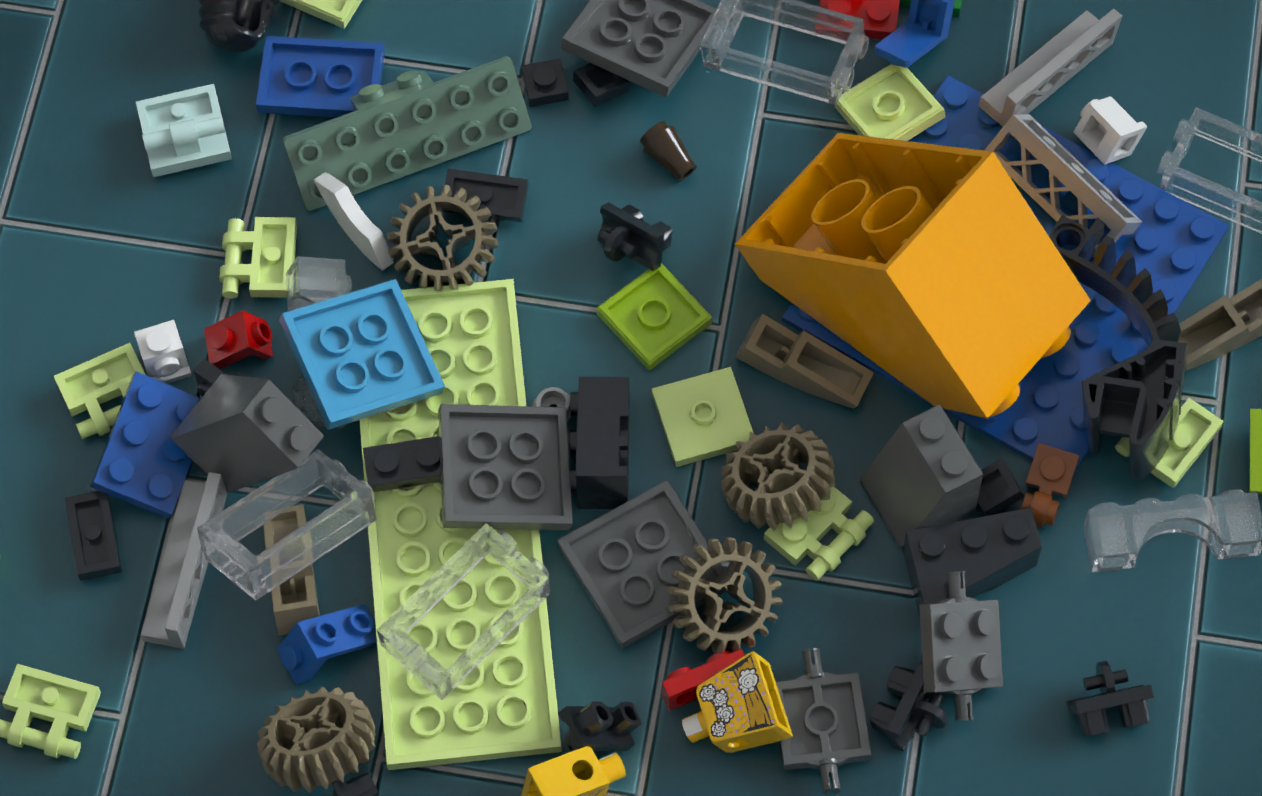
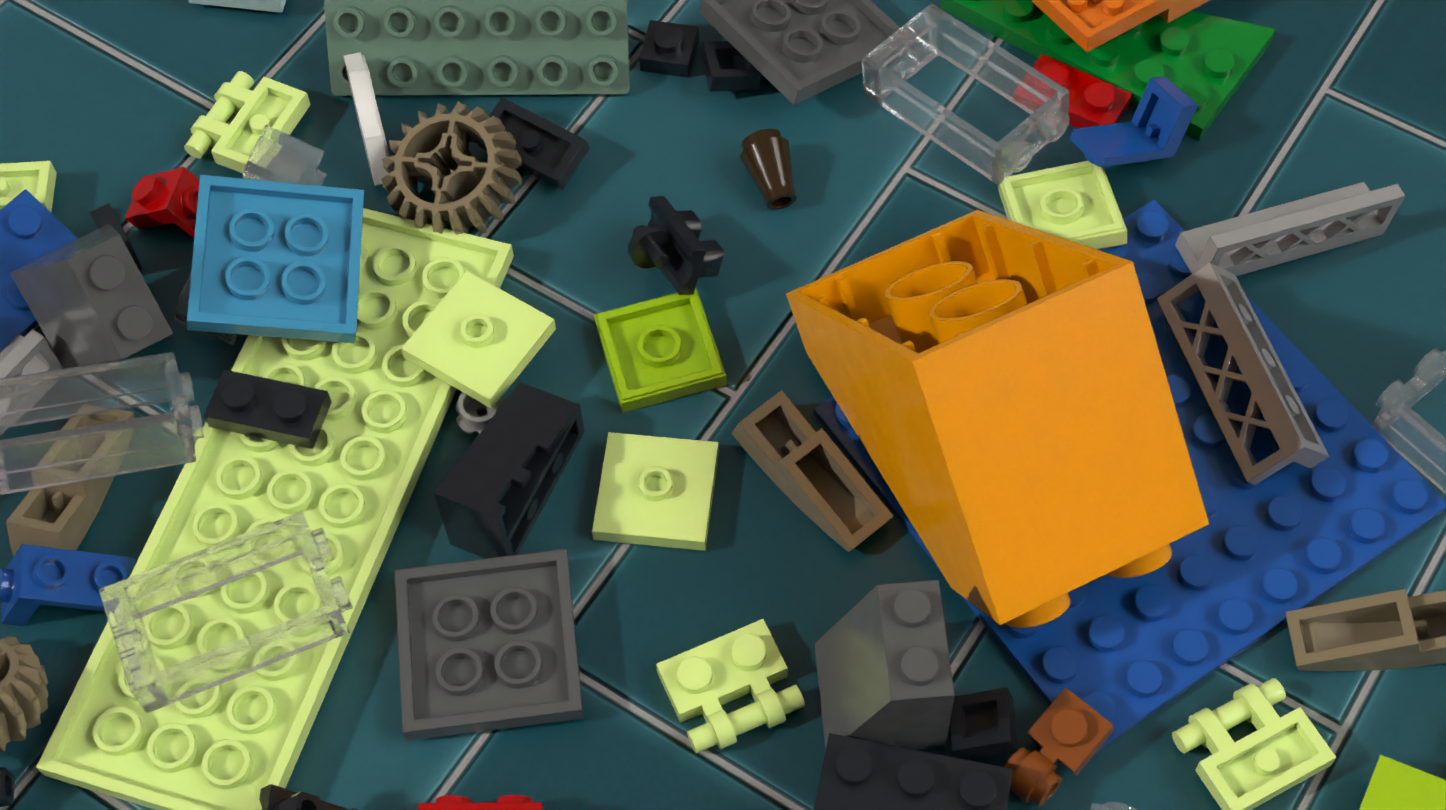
camera: 25 degrees right, 5 degrees down
white brick [134,320,192,384] -> none
dark grey plate [438,404,572,530] -> none
dark tan gear [666,537,783,653] -> none
dark tan gear [721,422,835,531] -> none
black piece [1050,215,1187,481] -> none
white brick [1073,96,1147,165] -> none
none -> yellowish green plate [401,270,556,409]

